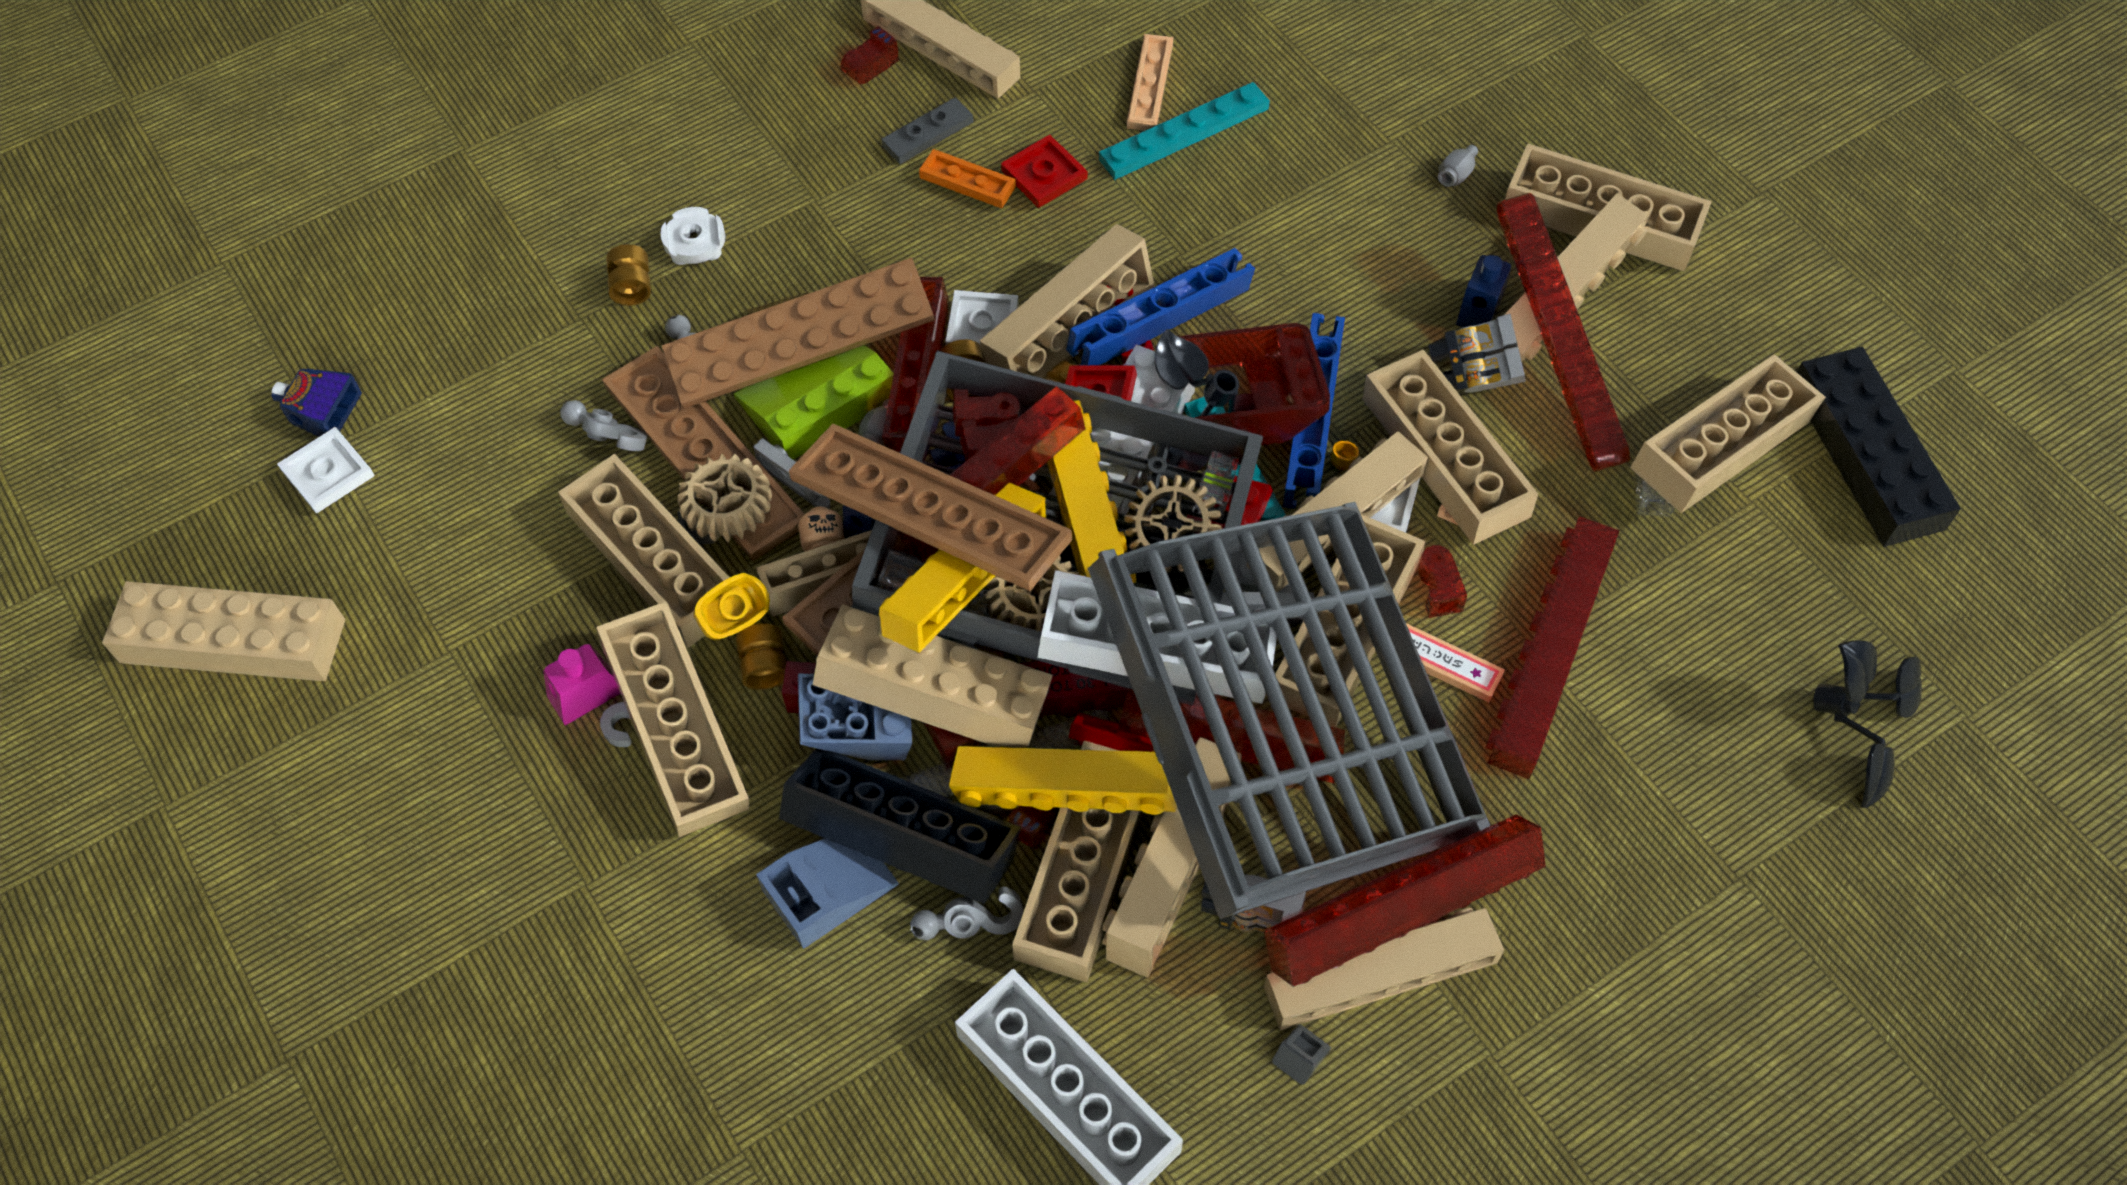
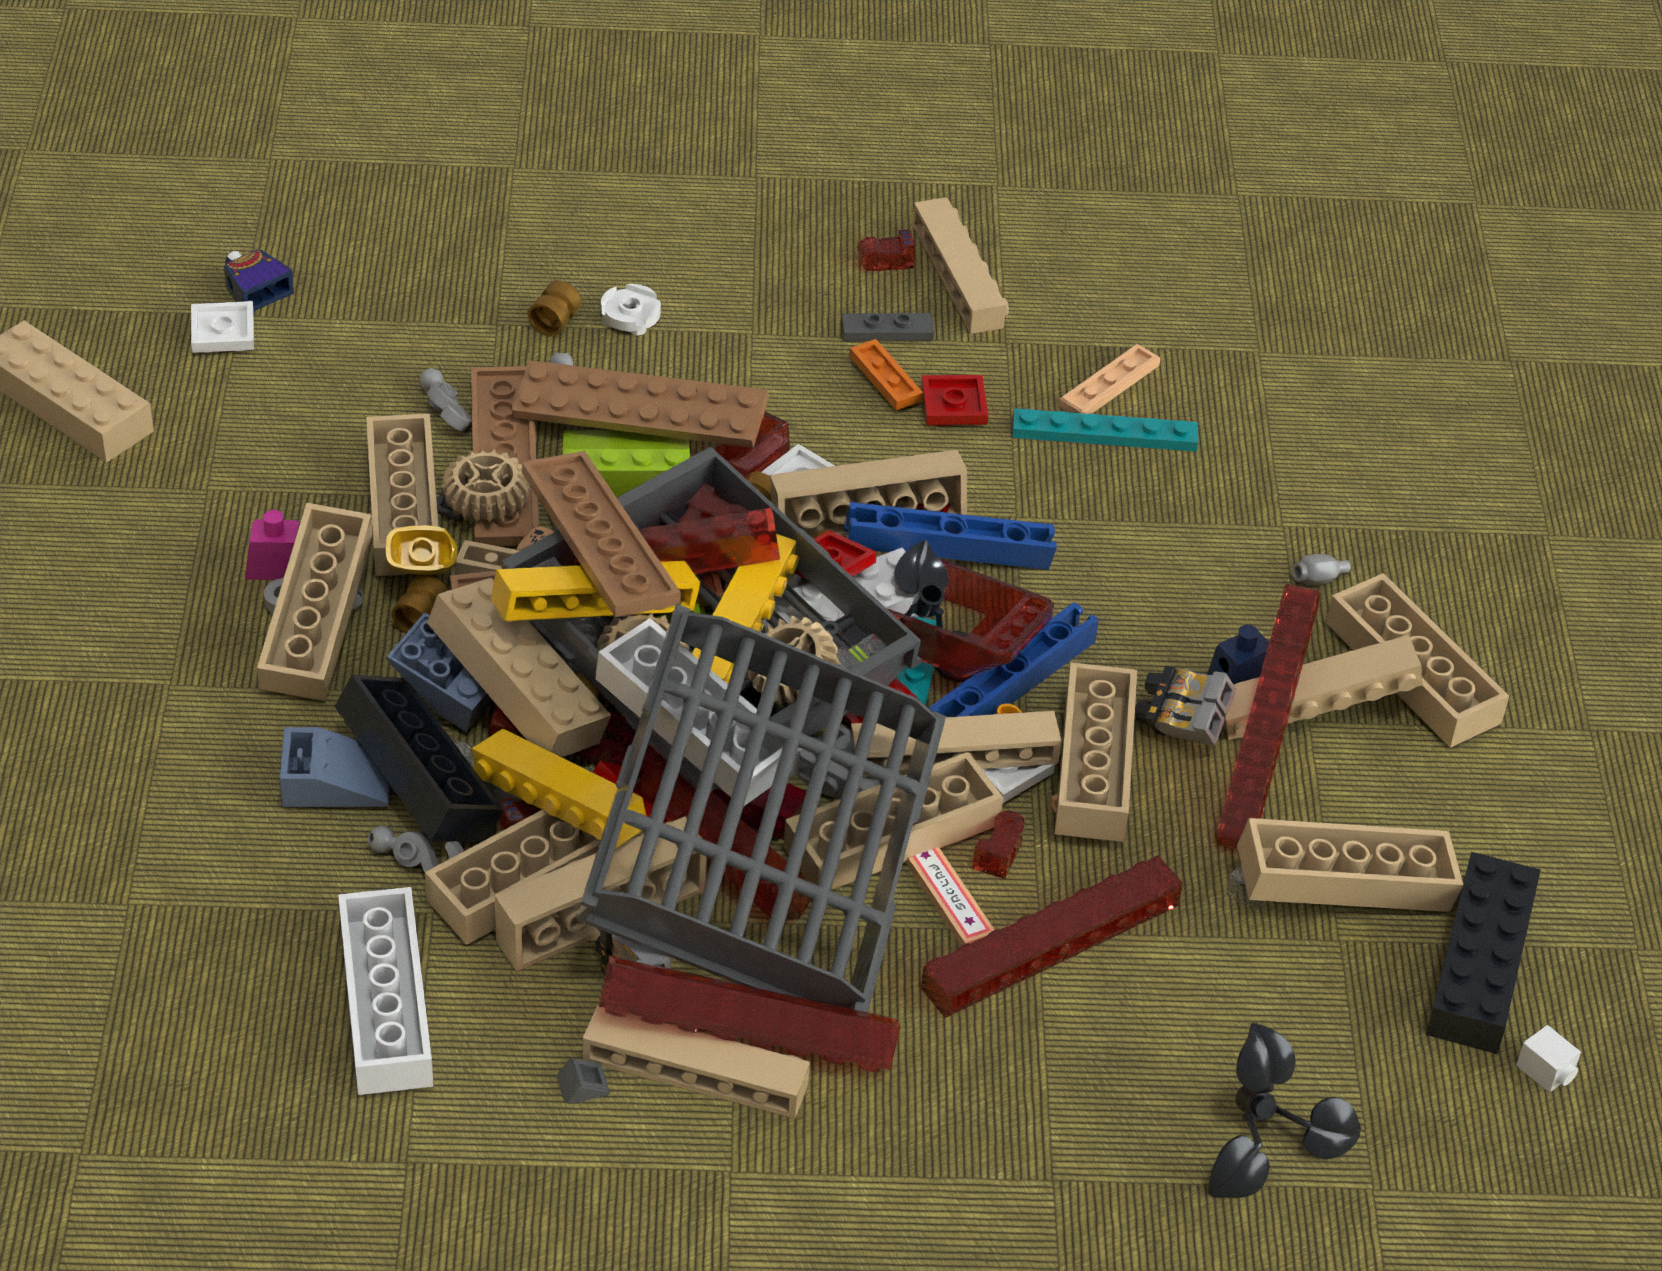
camera: 30 degrees right, 15 degrees down
none -> white brick [1516,1025,1581,1093]

